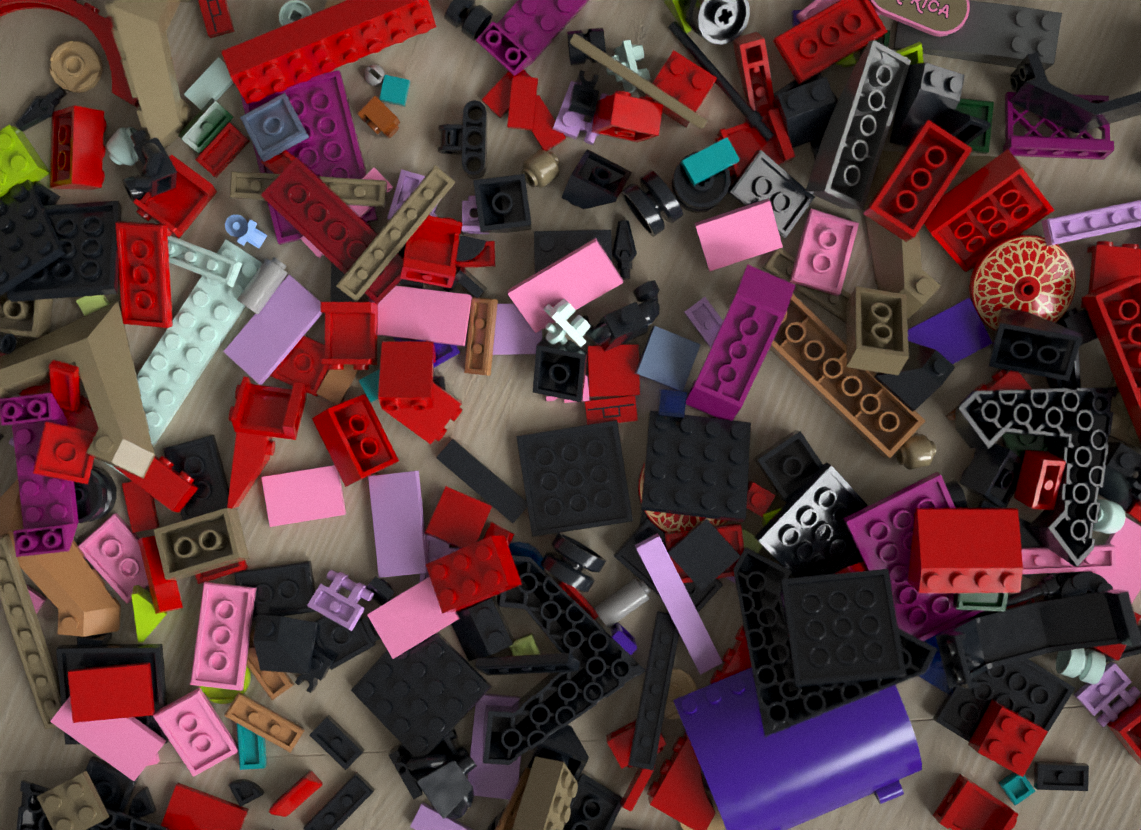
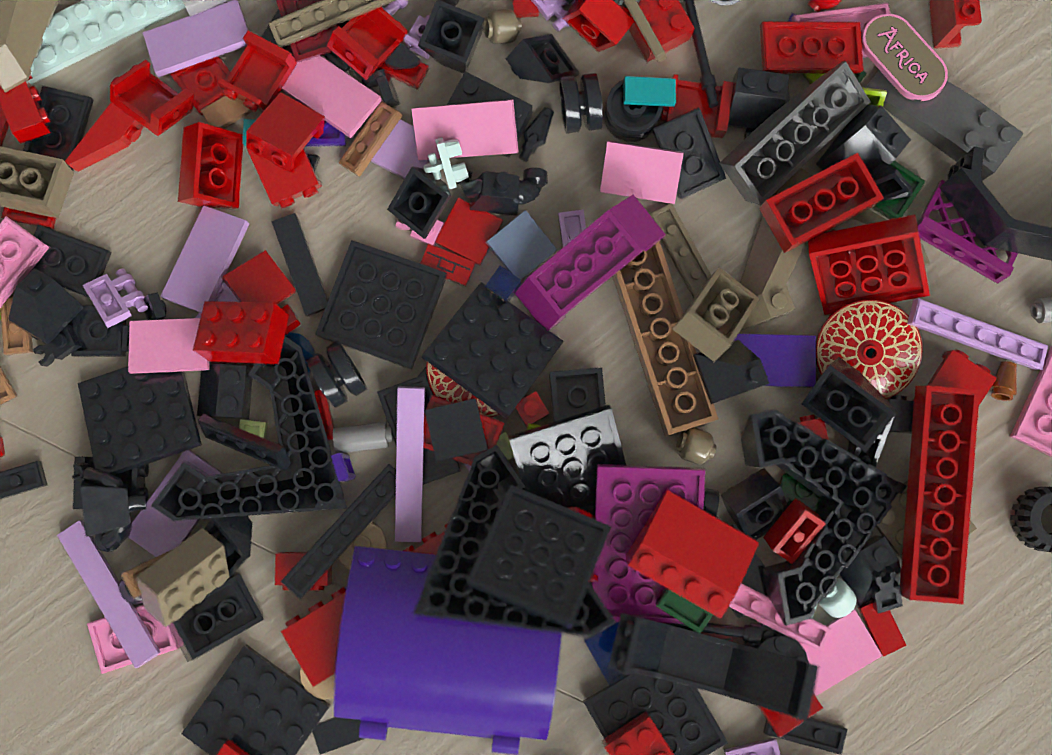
camera: 25 degrees right, 5 degrees down
bright pink tile [261,465,346,527] -> none
black plate [309,715,365,770] -> none
red tile [620,767,655,812] -> none
red slope [733,32,775,116] -> none
bright pink tile [790,209,859,296] -> none
light aqua wheel [1055,648,1106,685] -> none

